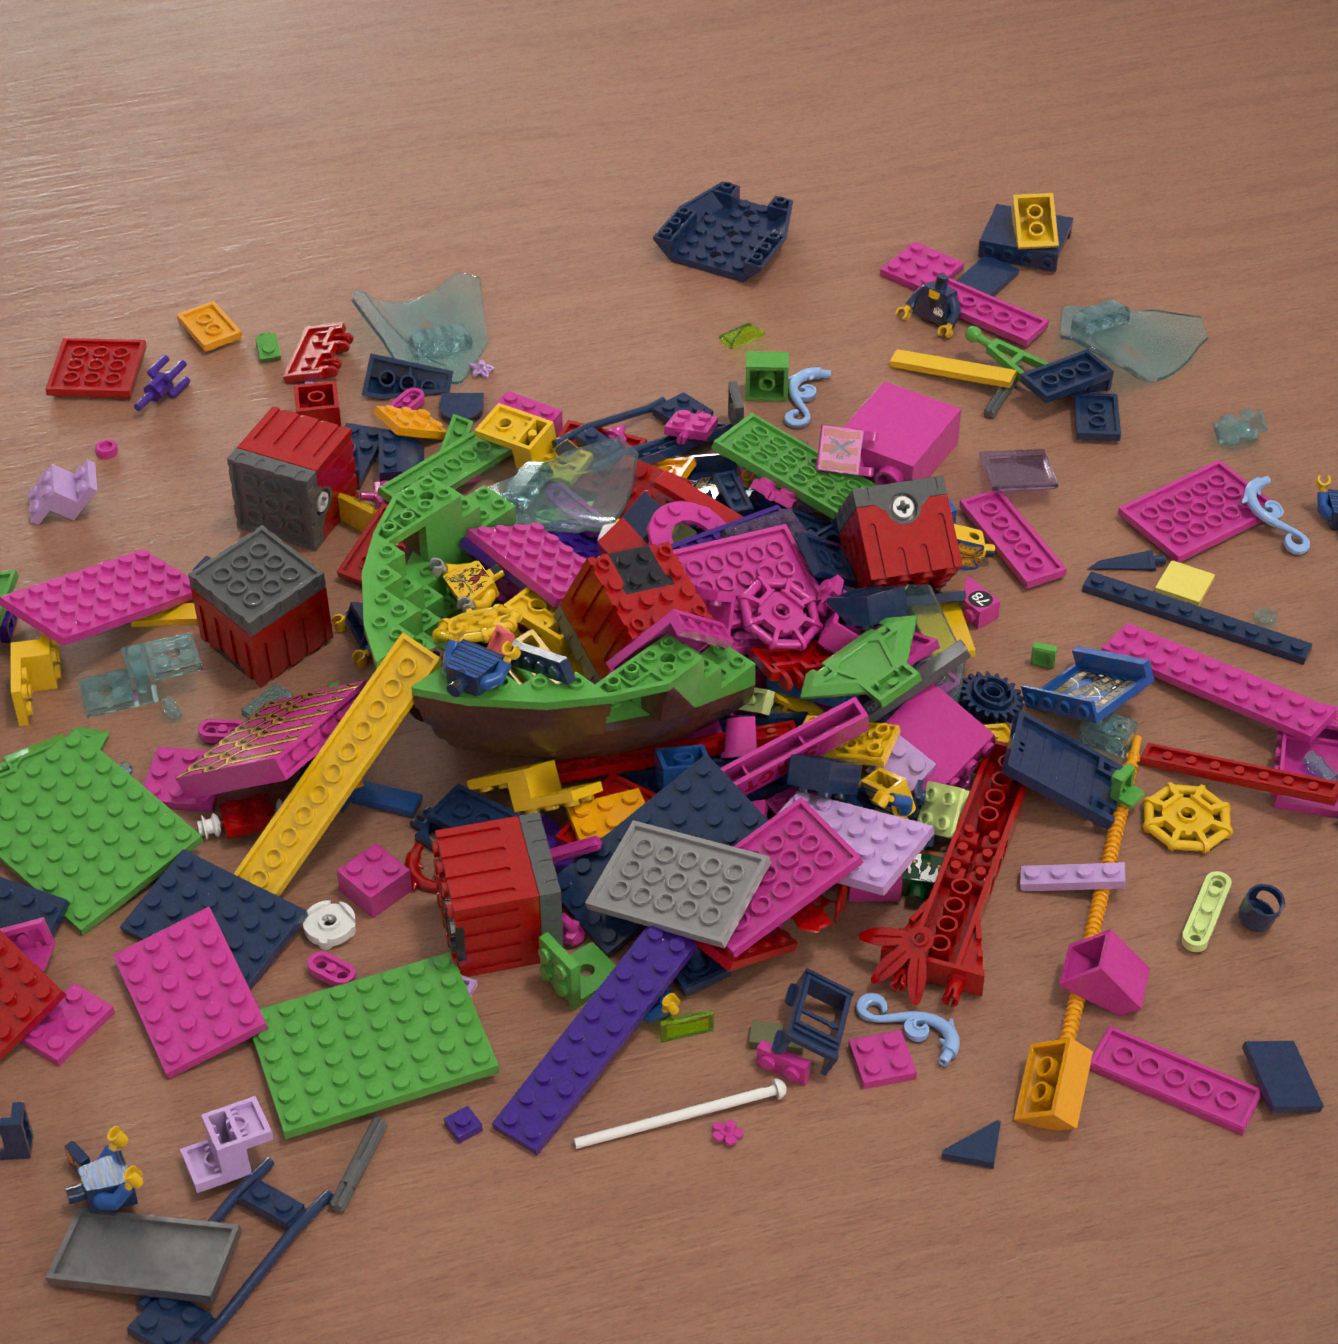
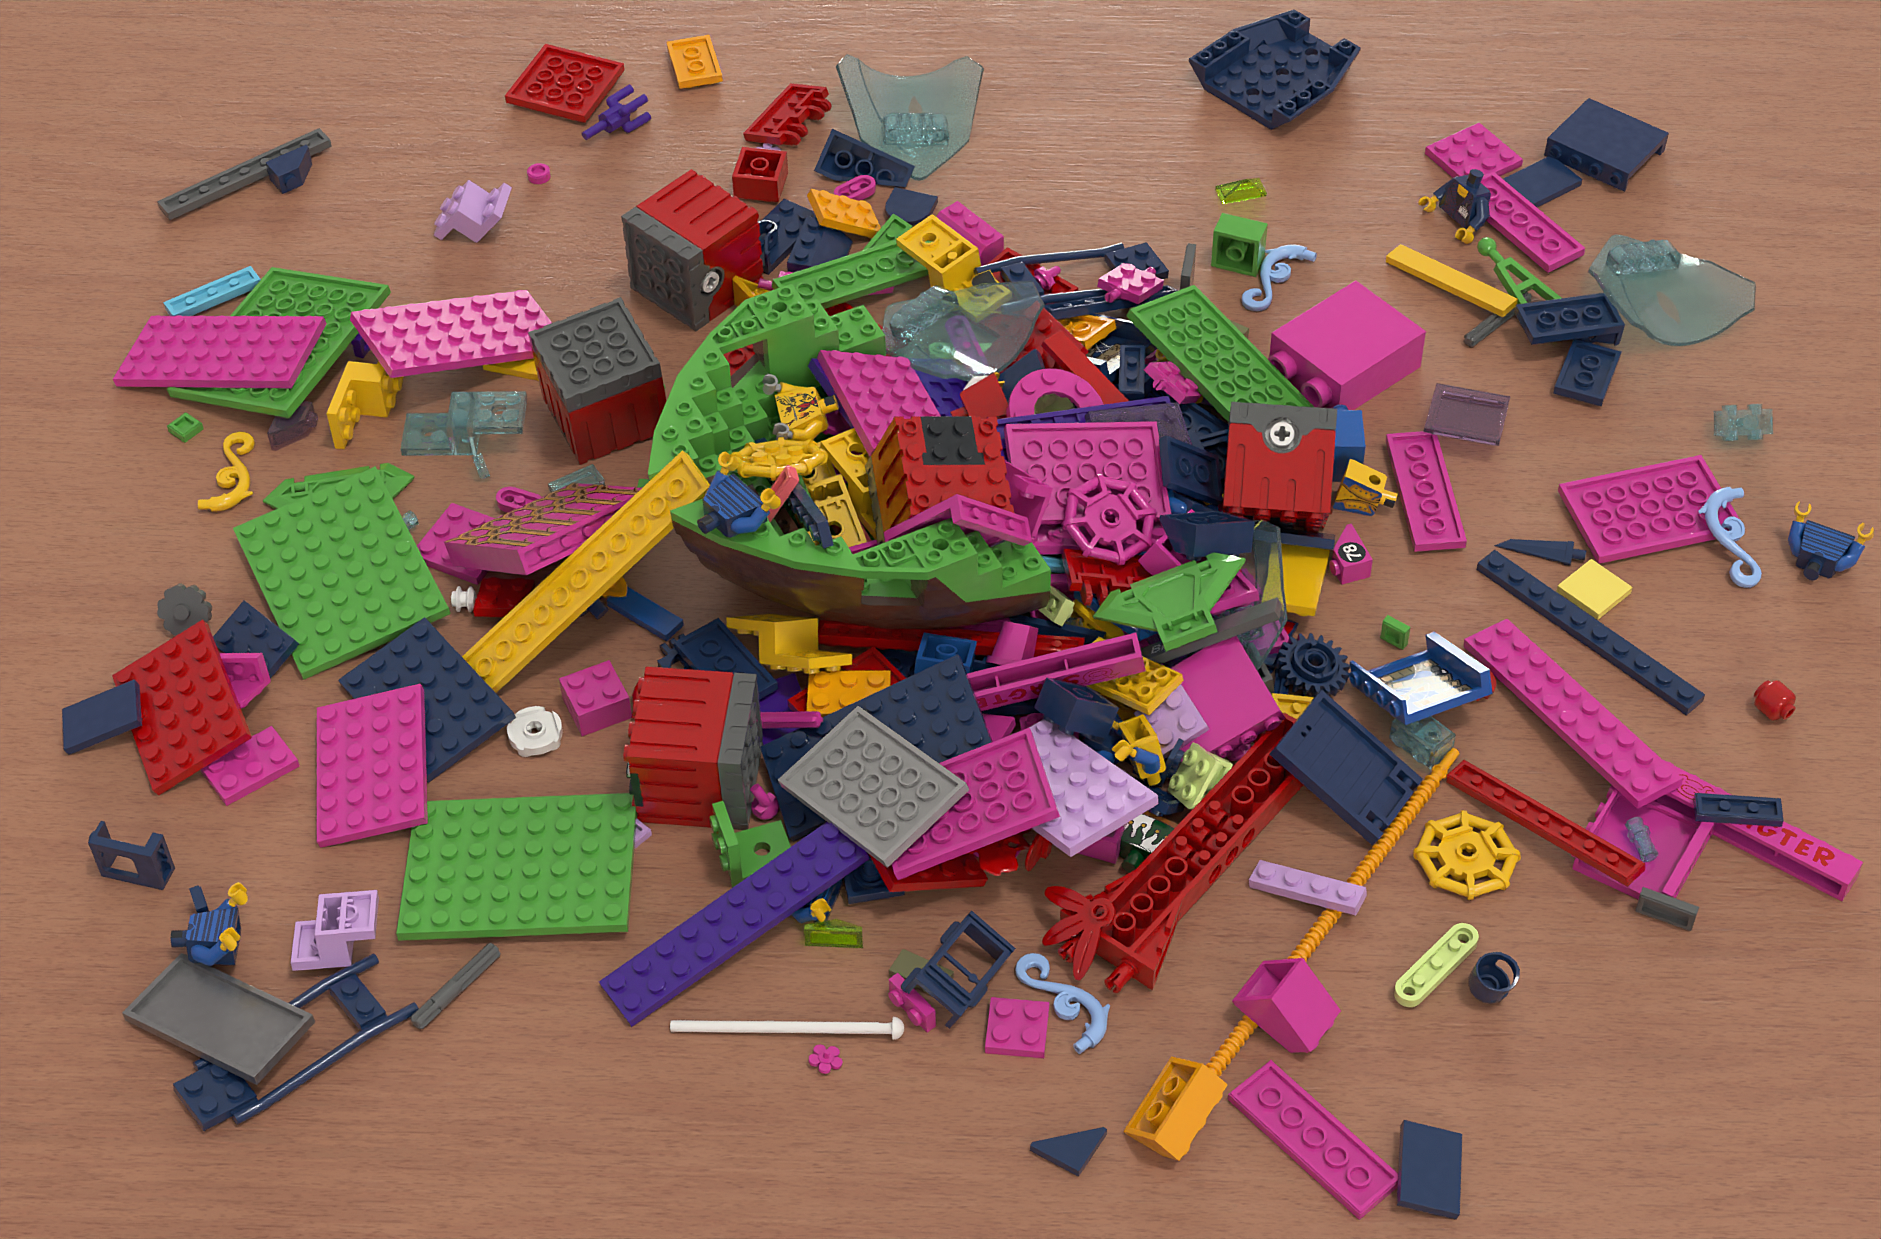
camera: 20 degrees right, 5 degrees up
bright green bracket [255,332,281,363] -> none
dark pink plate [307,951,356,987] -> none
dark purple plate [444,1106,483,1144] -> none
lavender plant [469,360,494,379] -> none
flag [816,425,879,477] -> none
dark pink plate [817,575,844,616] -> none
yellow slope [1011,193,1059,249] -> none
bright green bracket [1110,763,1145,809] -> none
clear light blue tile [1253,607,1278,628] -> none

